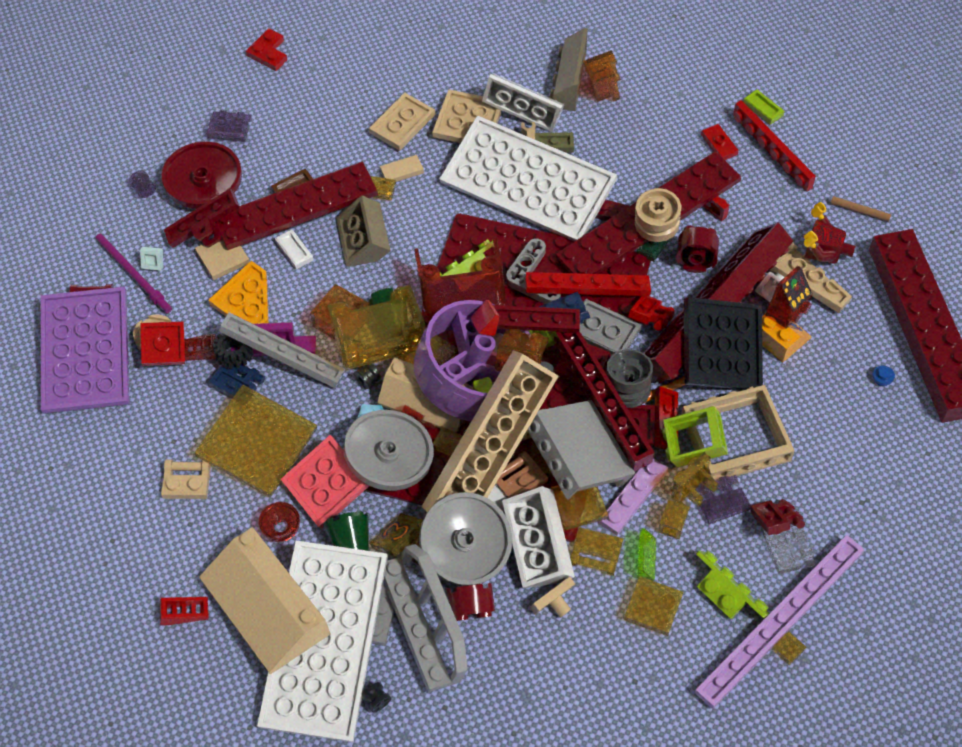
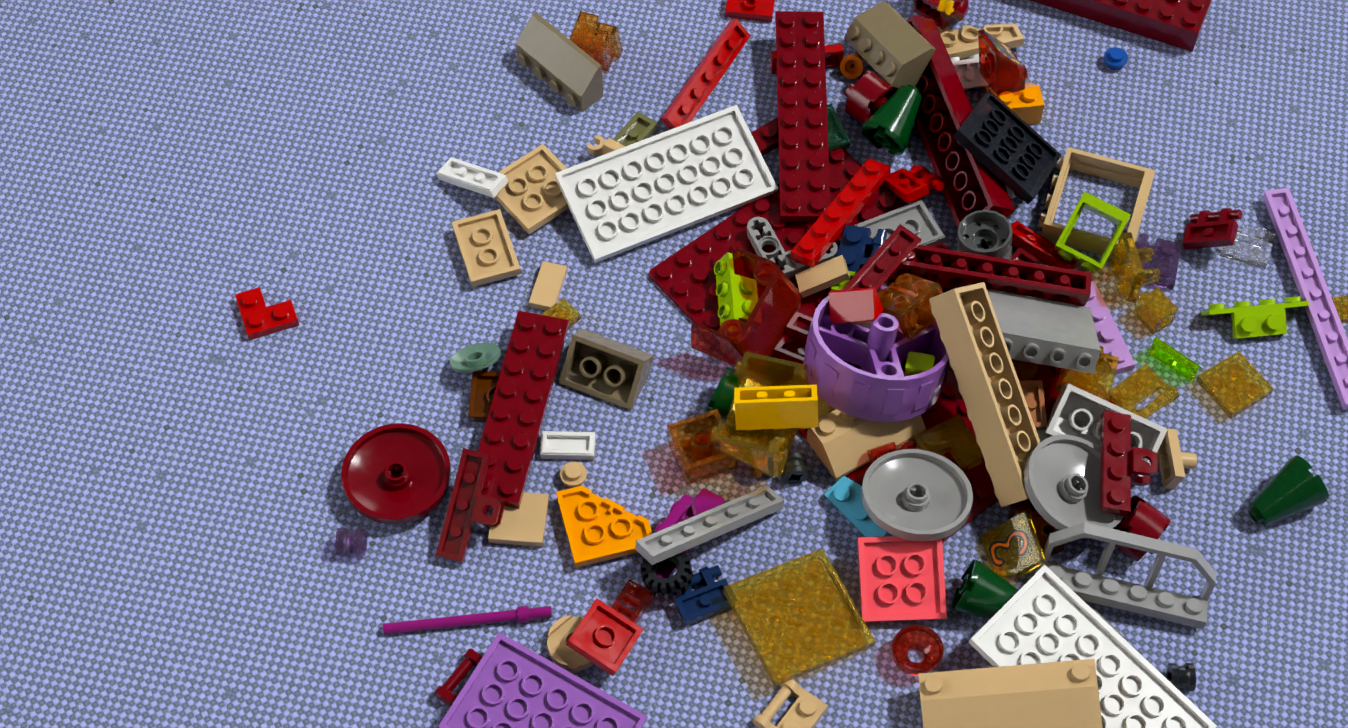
camera: 55 degrees left, 0 degrees up
light aqua tile [140,247,163,271] -> none
clear purple plate [206,110,252,142] -> none
white slope [482,73,564,132] -> none
tan wheel [635,188,681,242] -> none
none -> white tile [436,157,508,198]
none -> sand green dish [450,343,501,373]
none -> tan plate [560,462,587,488]
none -> red plate [661,18,751,130]
none -> yellow brick [734,384,818,431]
none -> tan tile [795,255,850,298]
none -> orange tile [840,53,866,79]
none -> dark tan slope [844,1,936,88]
none -> dark green cone [861,84,922,155]
none -> dark red plate [1100,411,1158,516]
none -> dark green cone [1248,455,1329,526]

